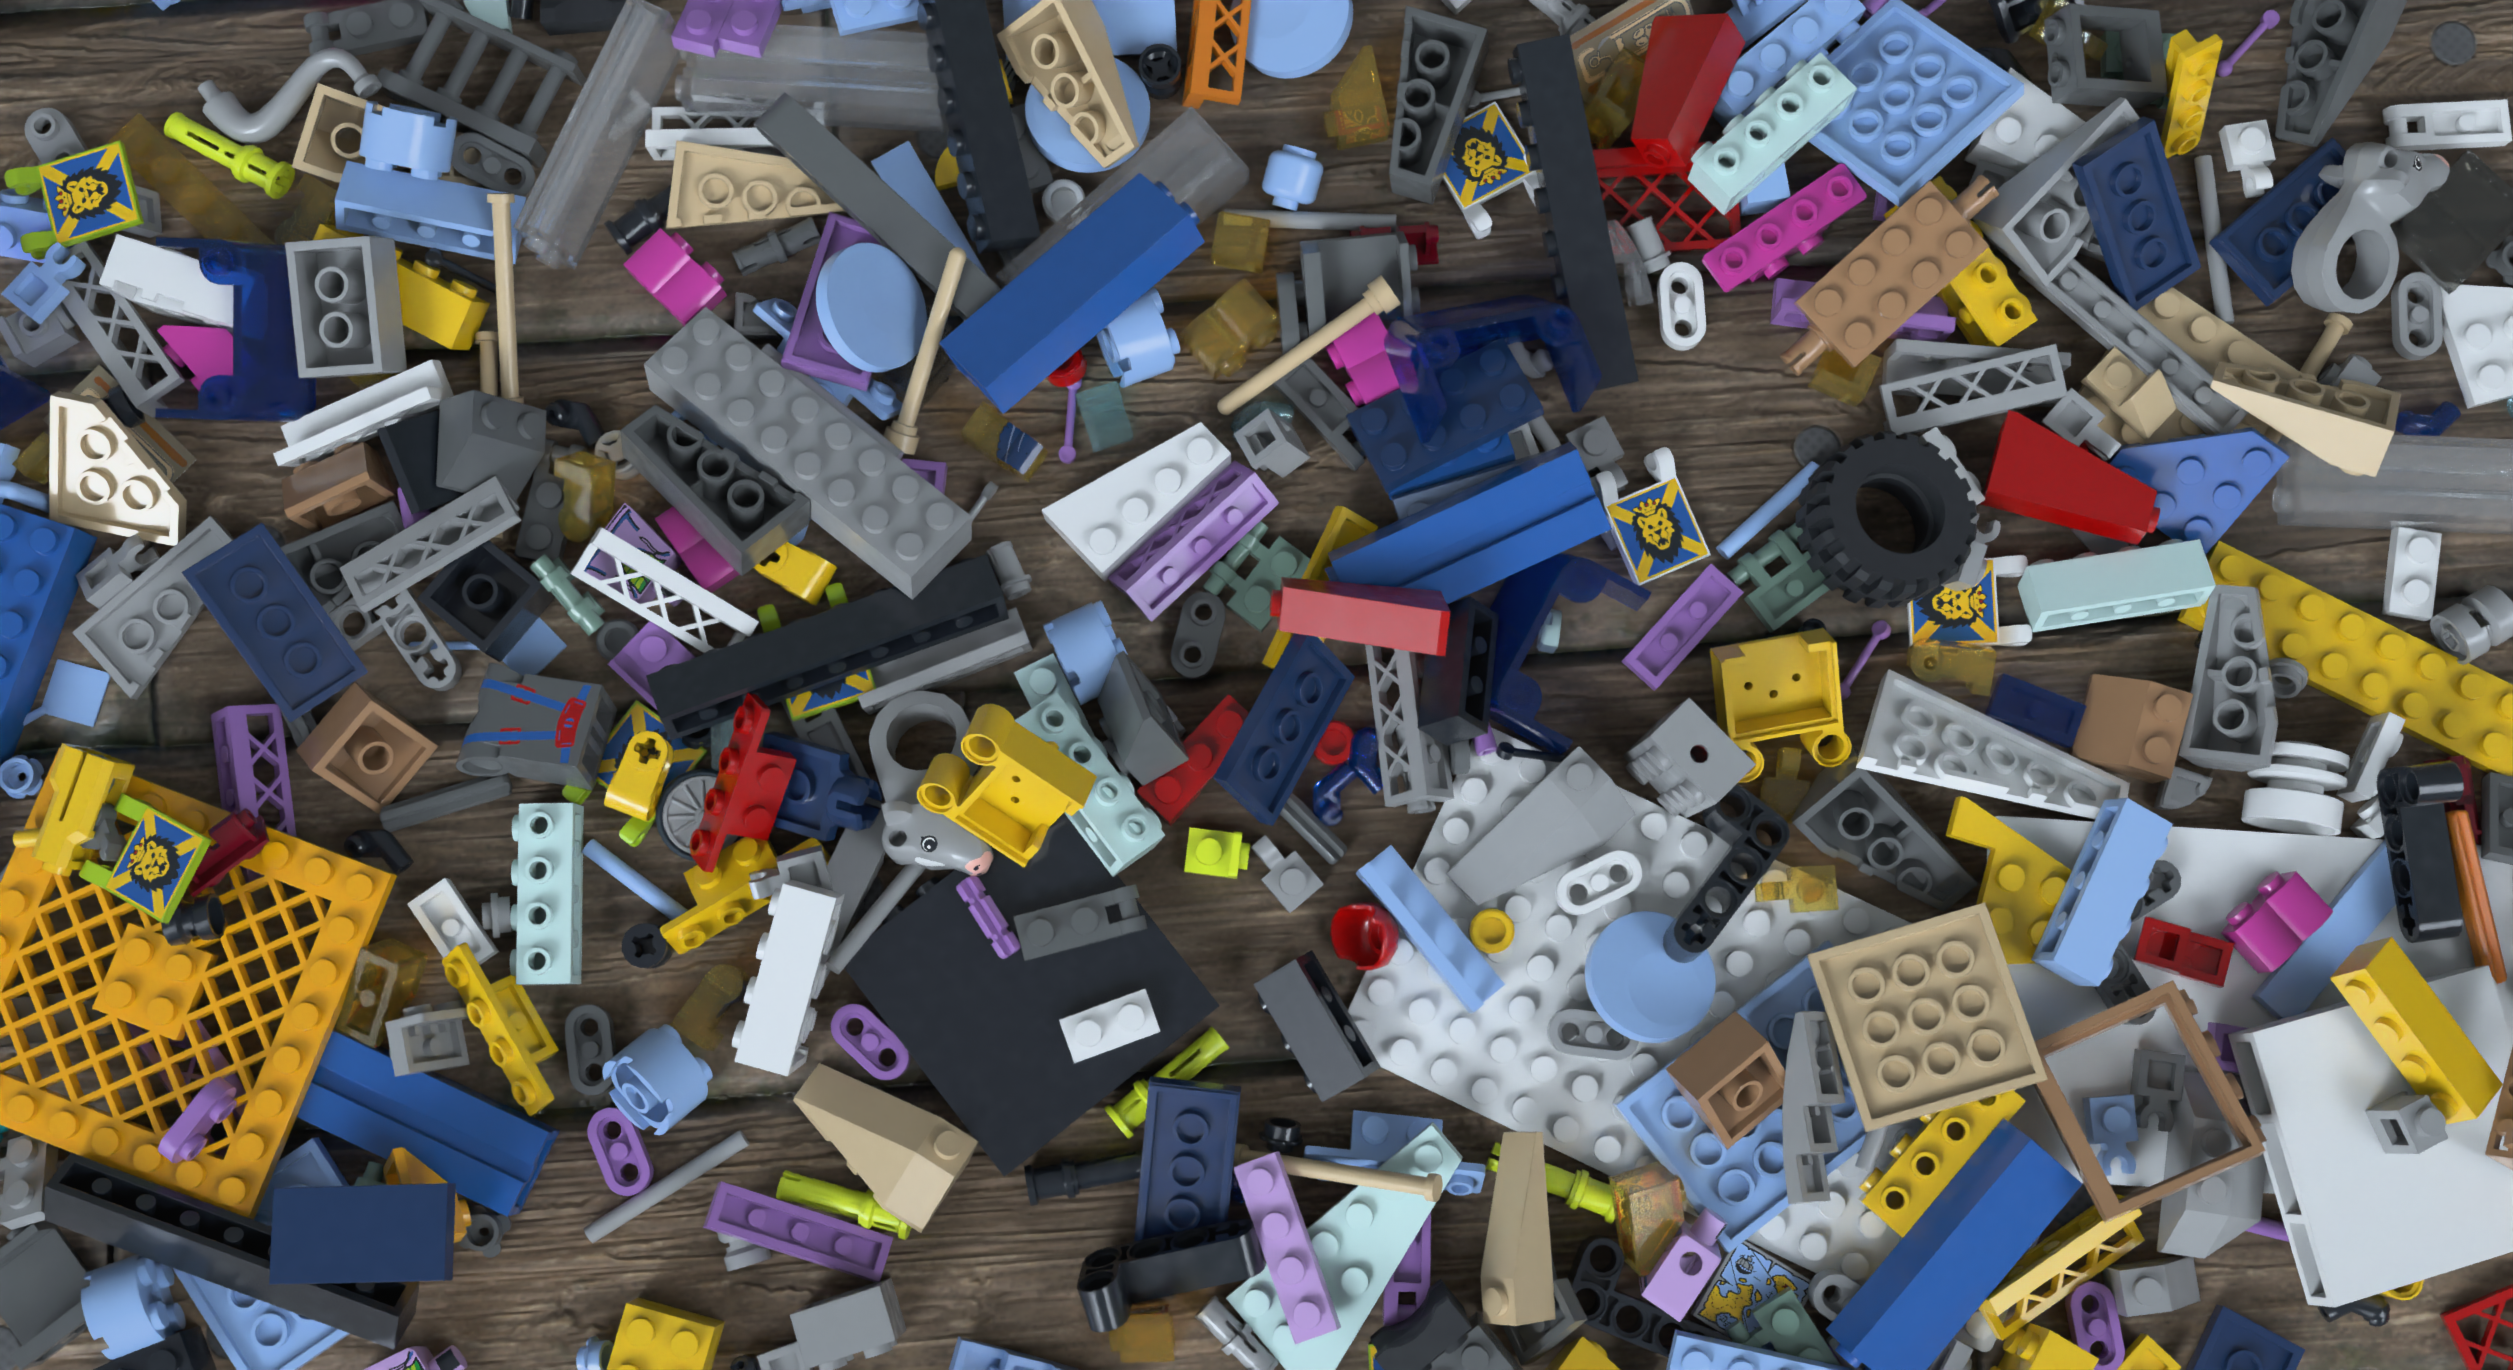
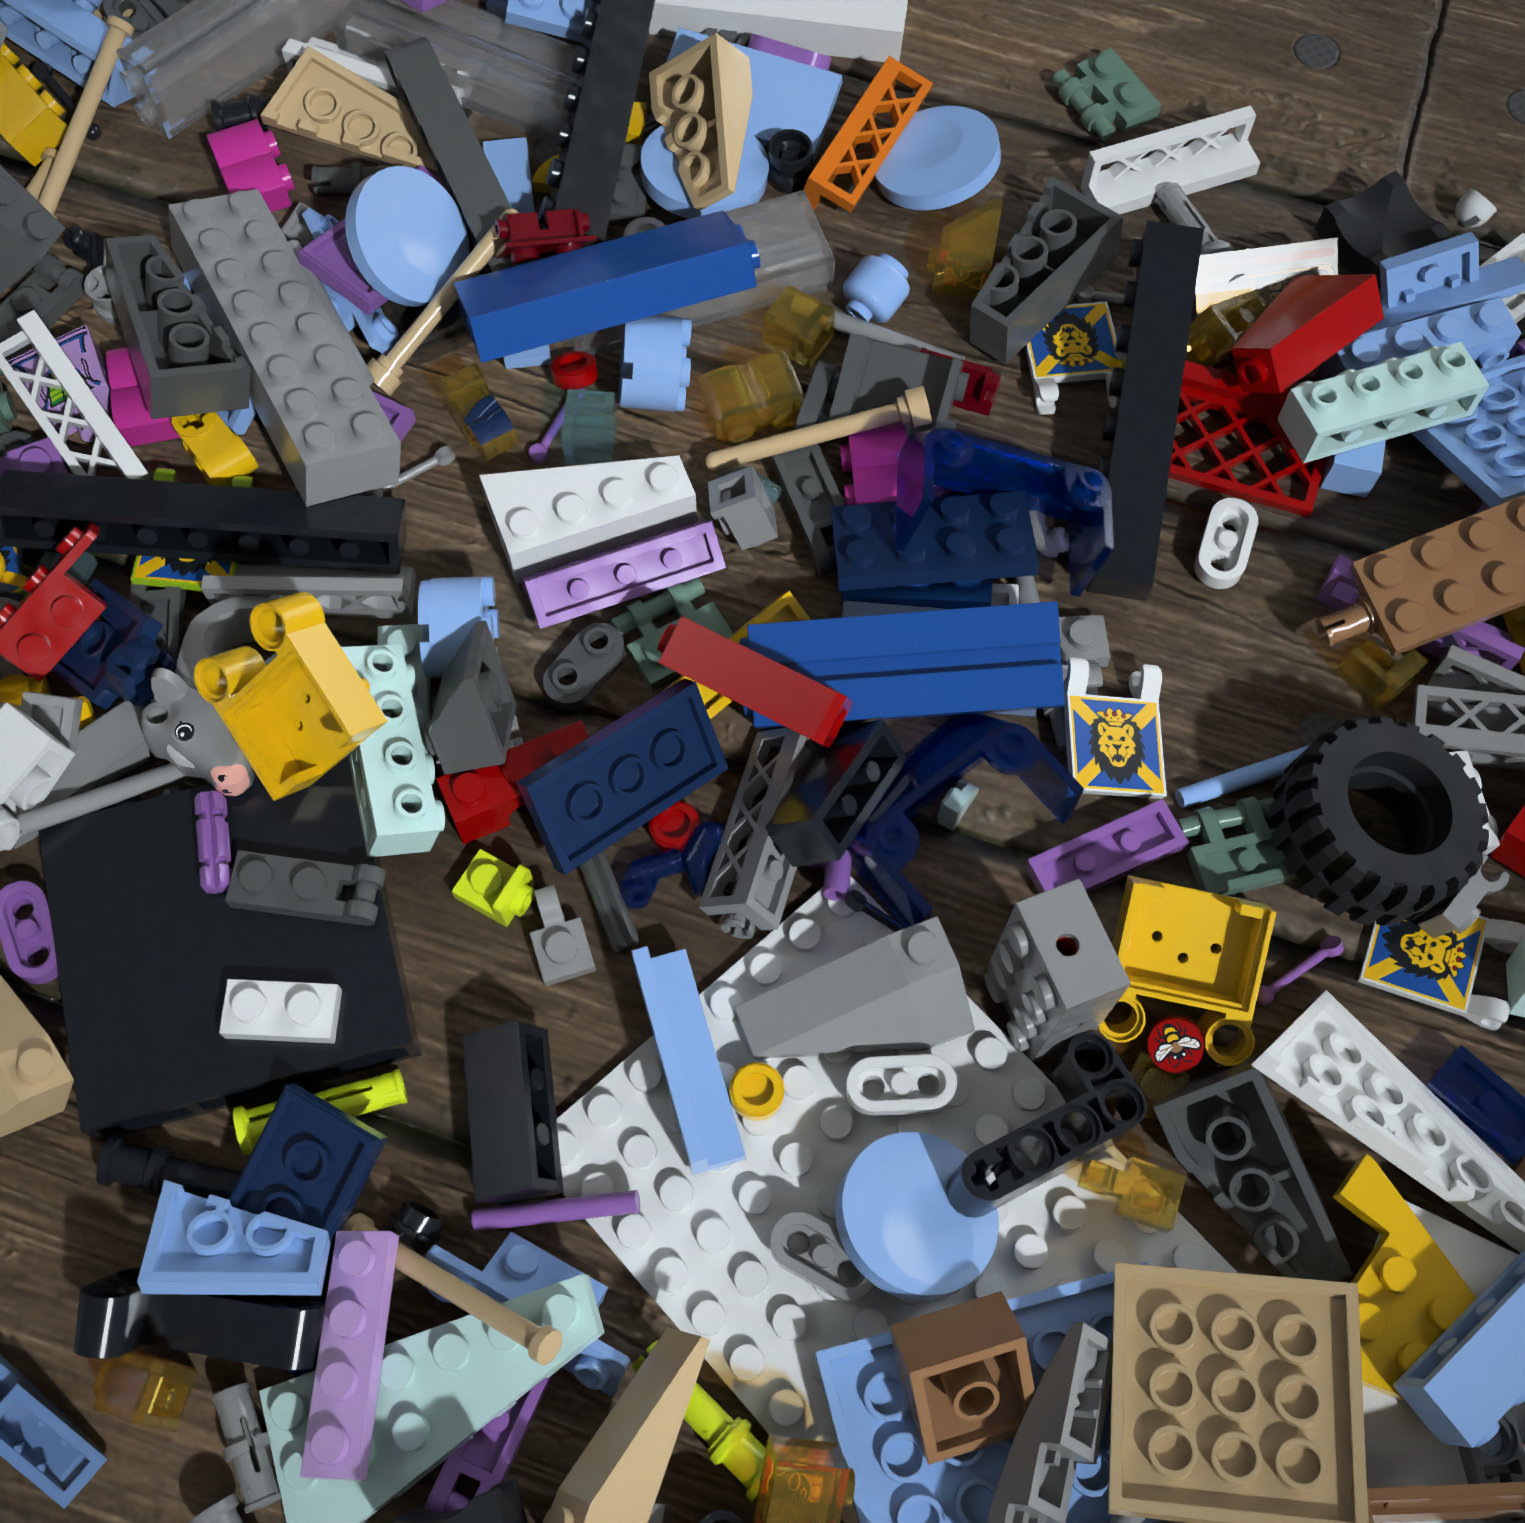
camera: 25 degrees right, 15 degrees down
clear yellow leg [554,451,616,542] -> none
light grey pin [985,541,1032,600] -> none
red hair [1330,902,1398,970] -> none
dark grey tile [1448,740,1470,775] -> none
clear slope [1607,219,1653,306] -> none
light grey pin [1626,215,1671,274] -> none
dark pink bracket [1702,163,1867,292] -> none
clear yellow leg [1906,638,1997,696] -> none
none -> light blue wing [137,1180,331,1295]
none -> medium lavender bar [471,1190,640,1232]
none -> dark red hinge [494,208,597,264]
none -> tile [1147,1015,1204,1073]

